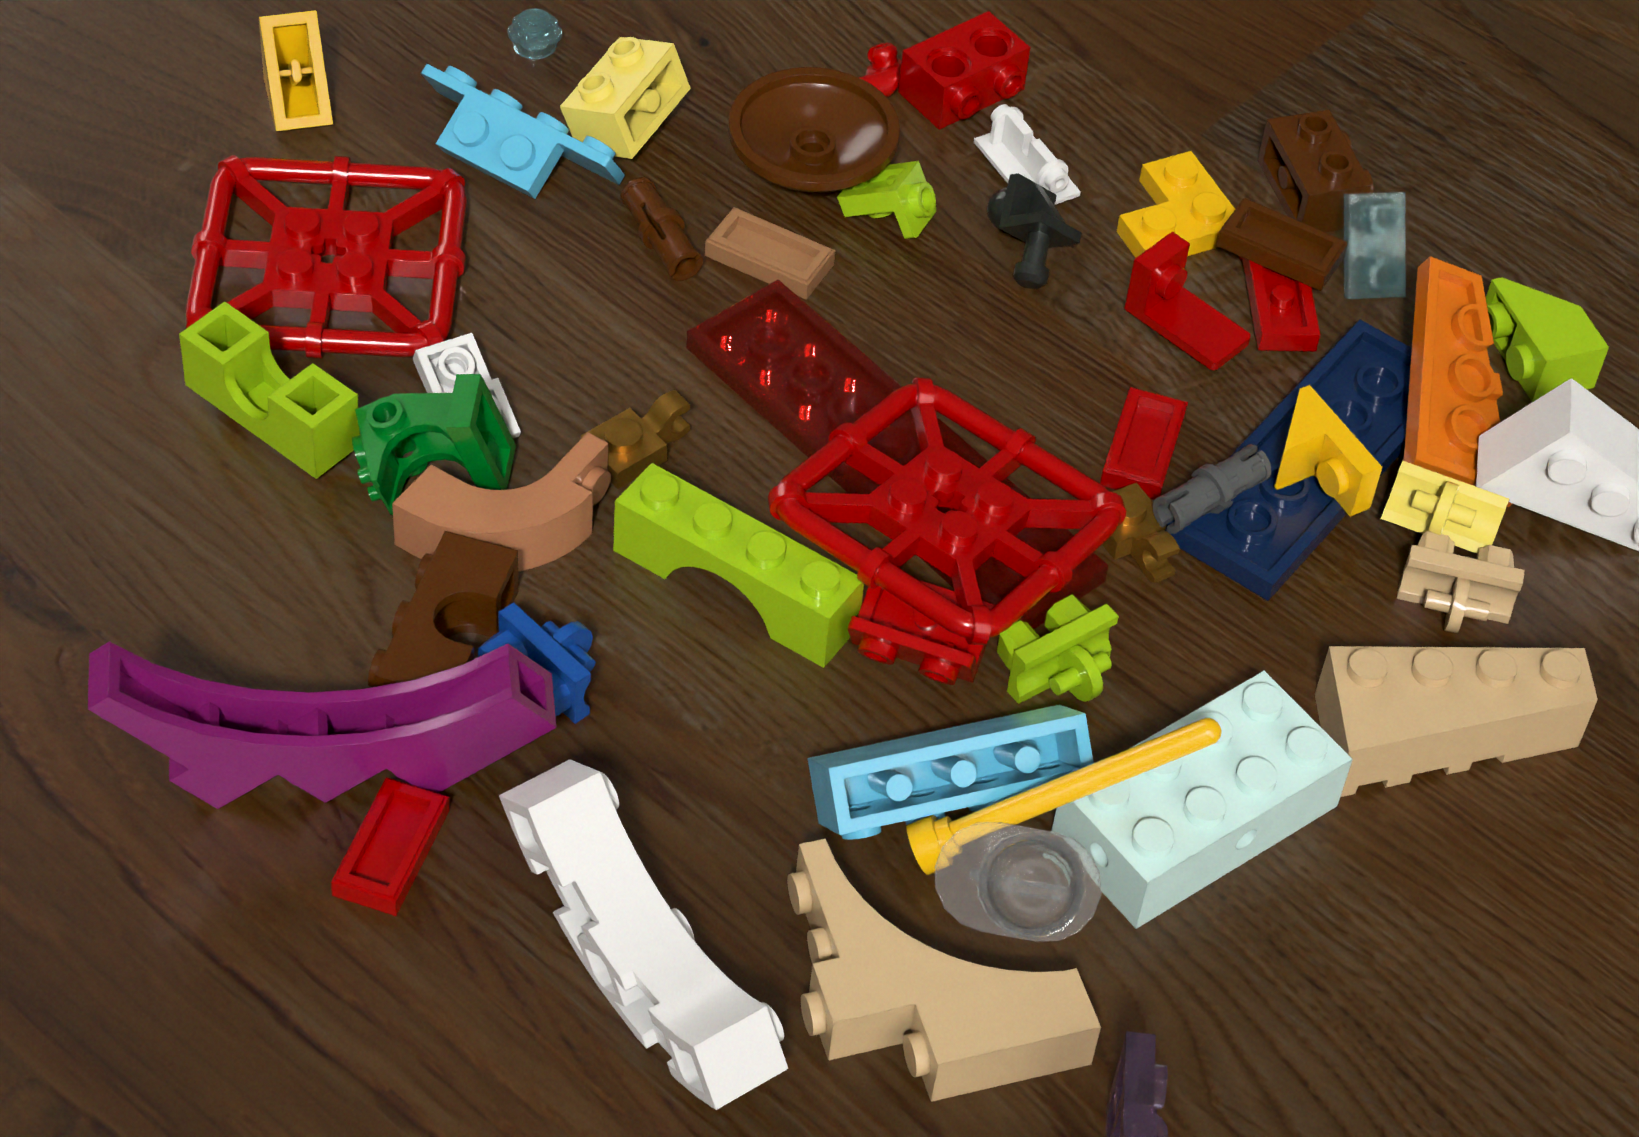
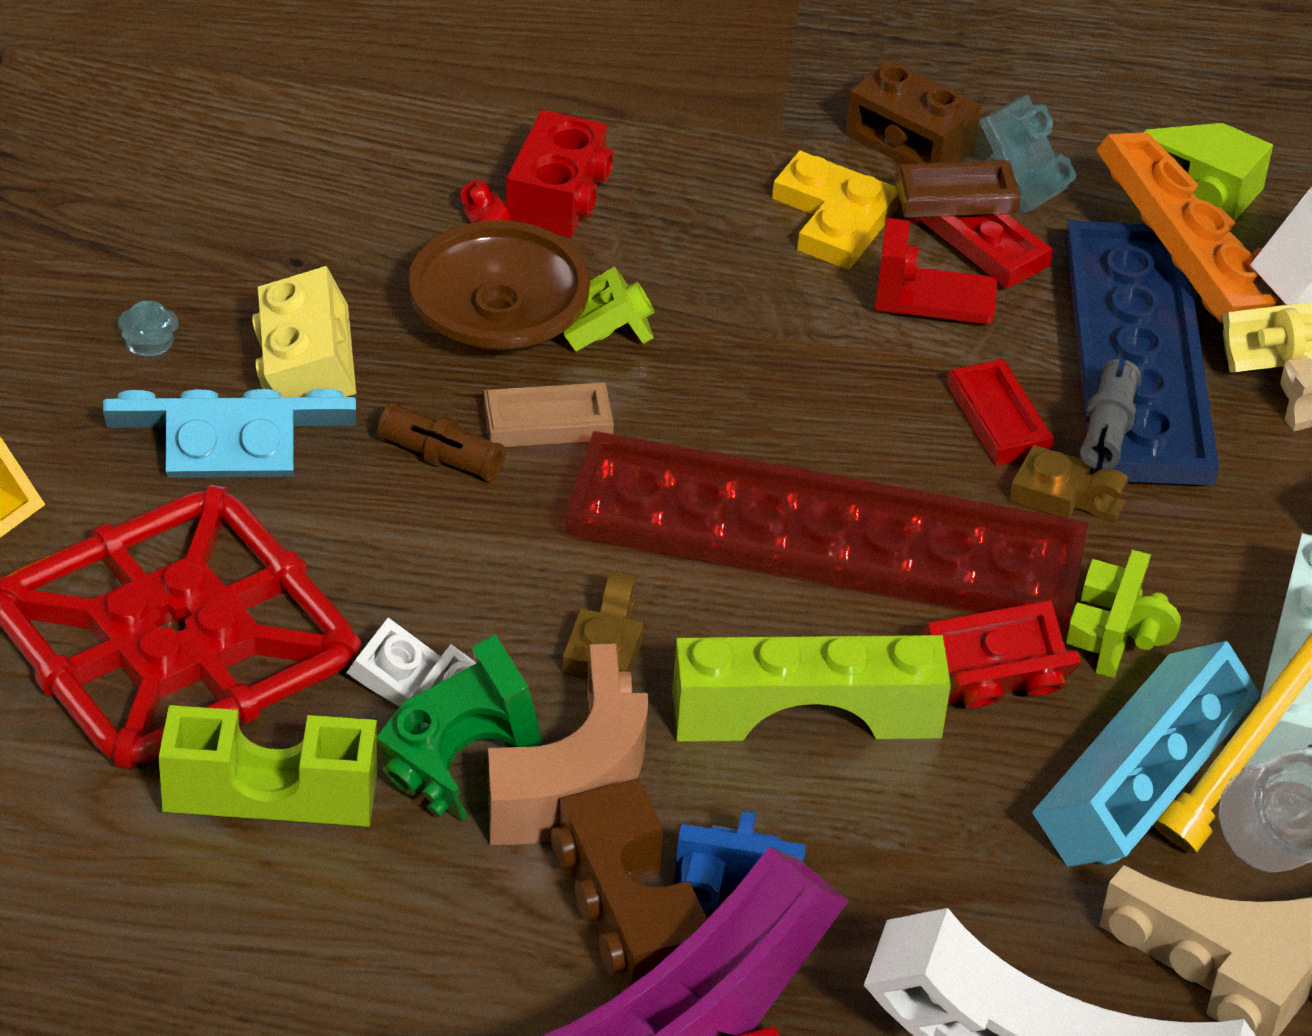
camera: 35 degrees left, 5 degrees down
red plate [768,377,1126,645] -> none
white hinge [974,104,1081,205] -> none
pearl dark grey piece [987,173,1082,289] -> none
yellow slope [1274,385,1383,517] -> none

